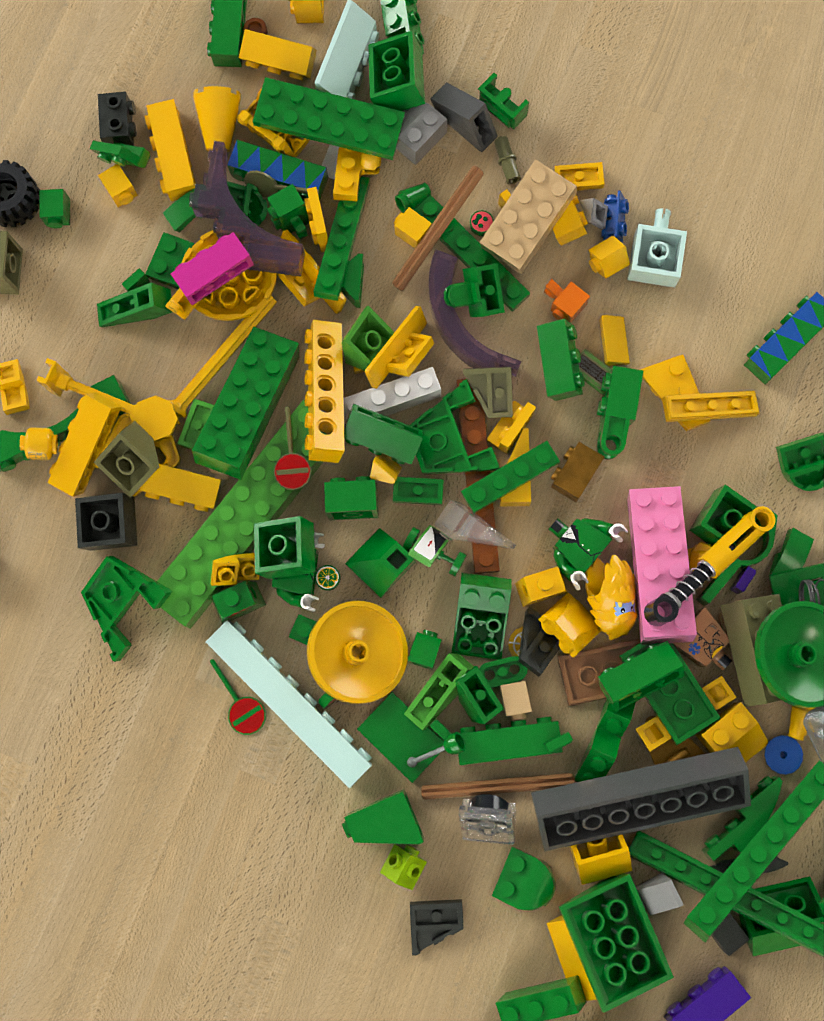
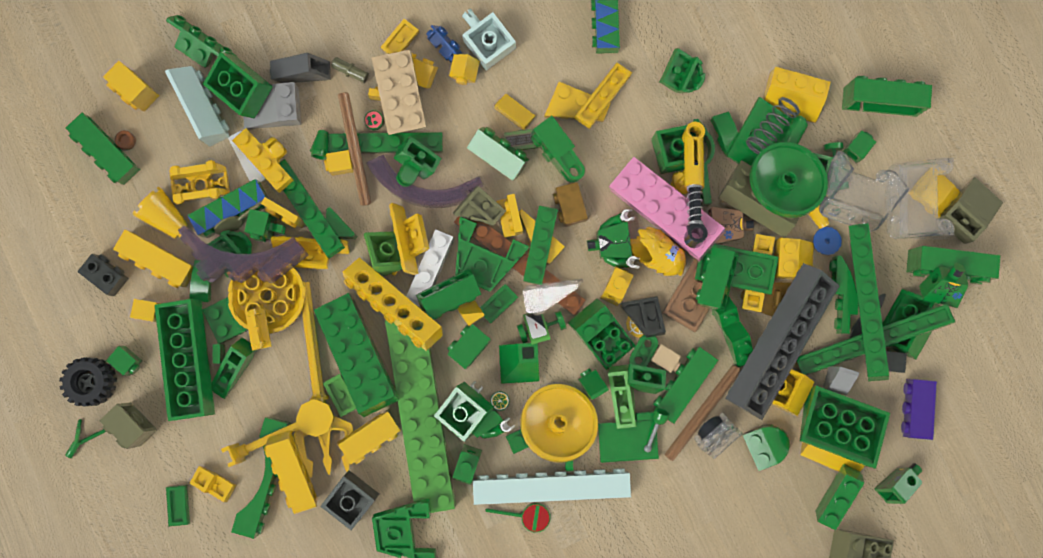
camera: 55 degrees left, 5 degrees up
yellow head [20,427,58,460] -> none
green slope [90,140,151,168] -> none
olive slope [94,421,159,498] -> none
dark pink brick [170,232,254,305] -> none
yellow slope [211,553,260,586] -> none
yellow brick [239,29,317,81] -> none
green plate [253,77,405,160] -> none
piece [274,406,311,490] -> none
green slope [342,789,424,844] -> none
lime brick [380,844,427,890] -> none
pearl dark grey wing [410,899,464,956] -> none
green window [478,73,529,129] -> none
yellow slope [538,593,601,658] -> none
green tile [543,732,573,753] -> none
orange brick [544,279,590,323] -> none
light grey slope [580,198,608,230] -> none
dark purple tile [729,566,756,594] -> none
none -> green brick [154,299,215,421]

